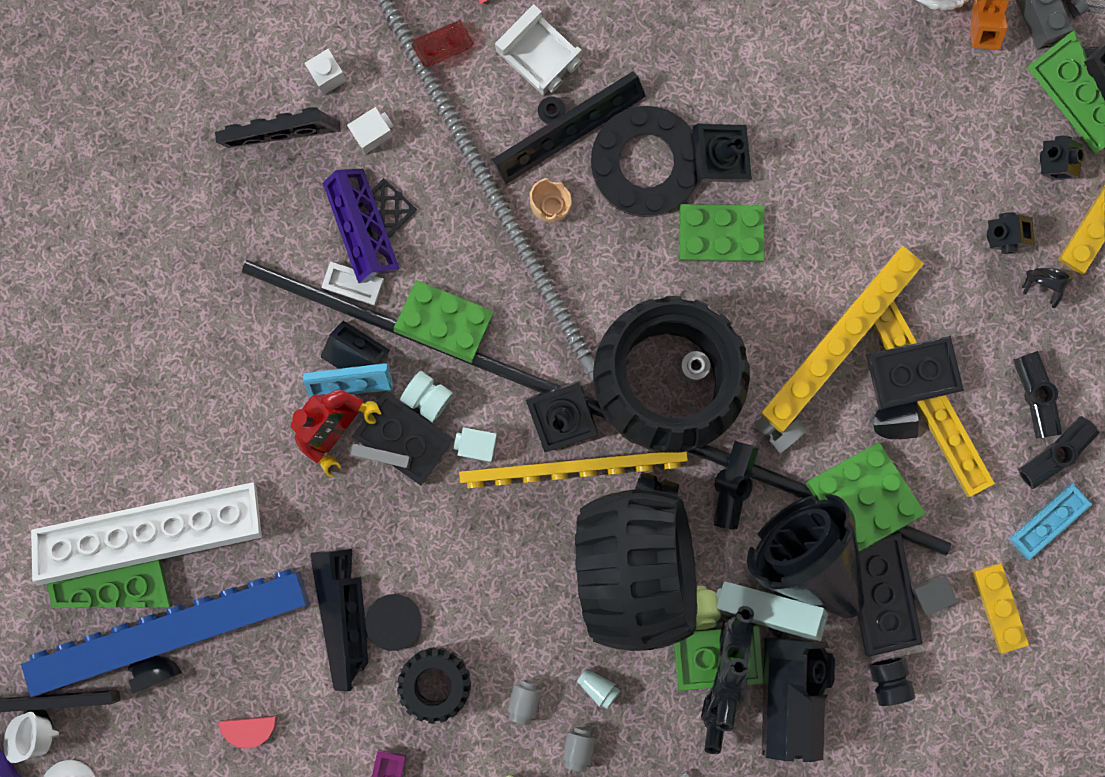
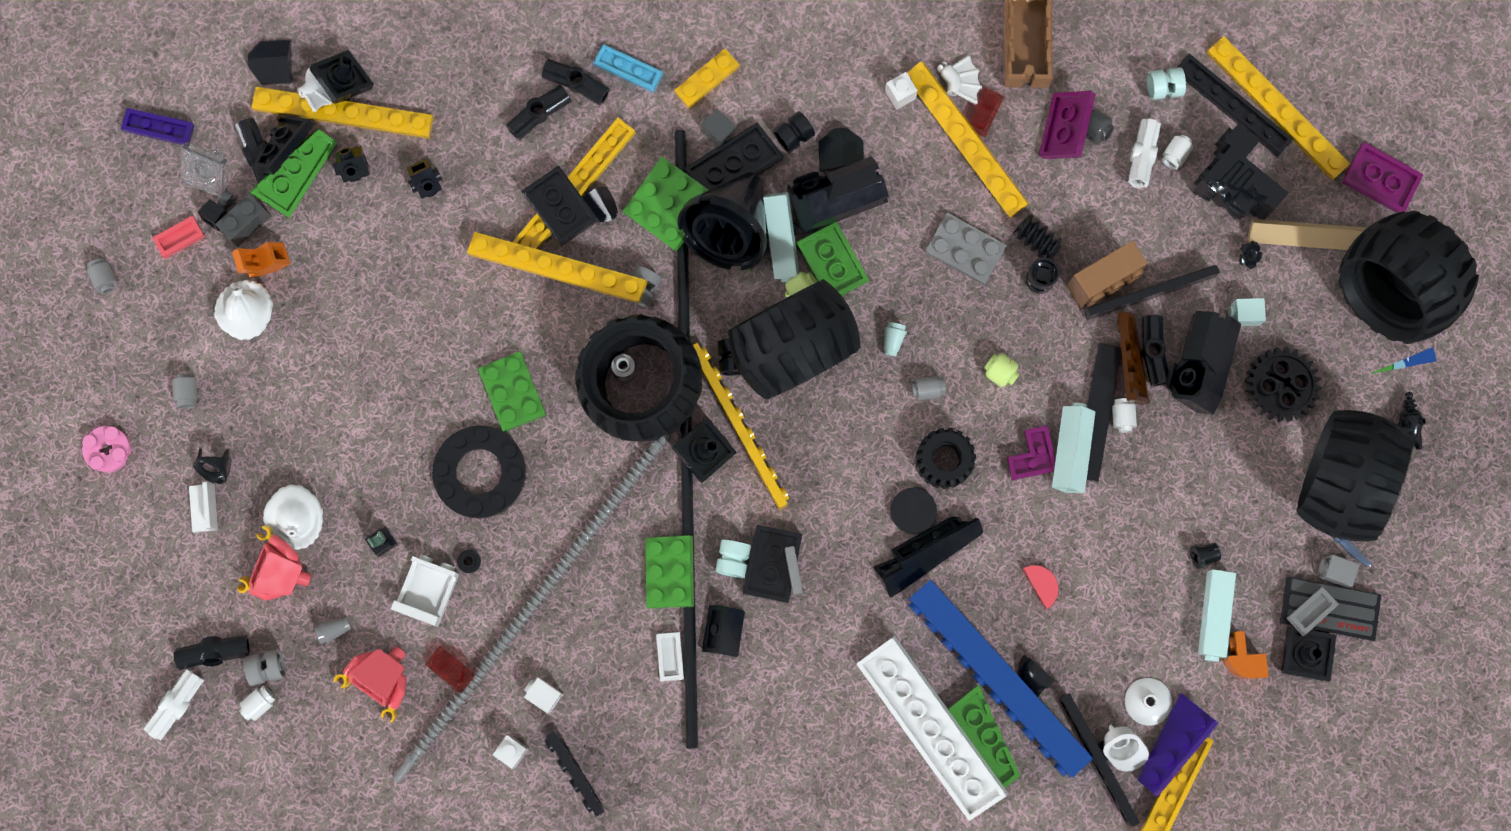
camera: 115 degrees left, 5 degrees down
red torso [291,390,381,477] -> none
medium azure tile [303,363,393,398] -> none
dark purple fence [323,168,400,284] -> none
black window [358,178,417,240] -> none
light aqua brick [454,427,498,462] -> none
black plate [492,71,646,184] -> none
light nougat hair [529,178,572,222] -> none
light grey brick [562,727,596,772] -> none
black plate [692,123,752,182] -> none
black pin [701,606,754,754] -> none
black piece [713,440,759,530] -> none
black piece [1022,268,1073,309] -> none
none -> black piece [365,527,398,558]
none -> black slope [818,128,864,172]

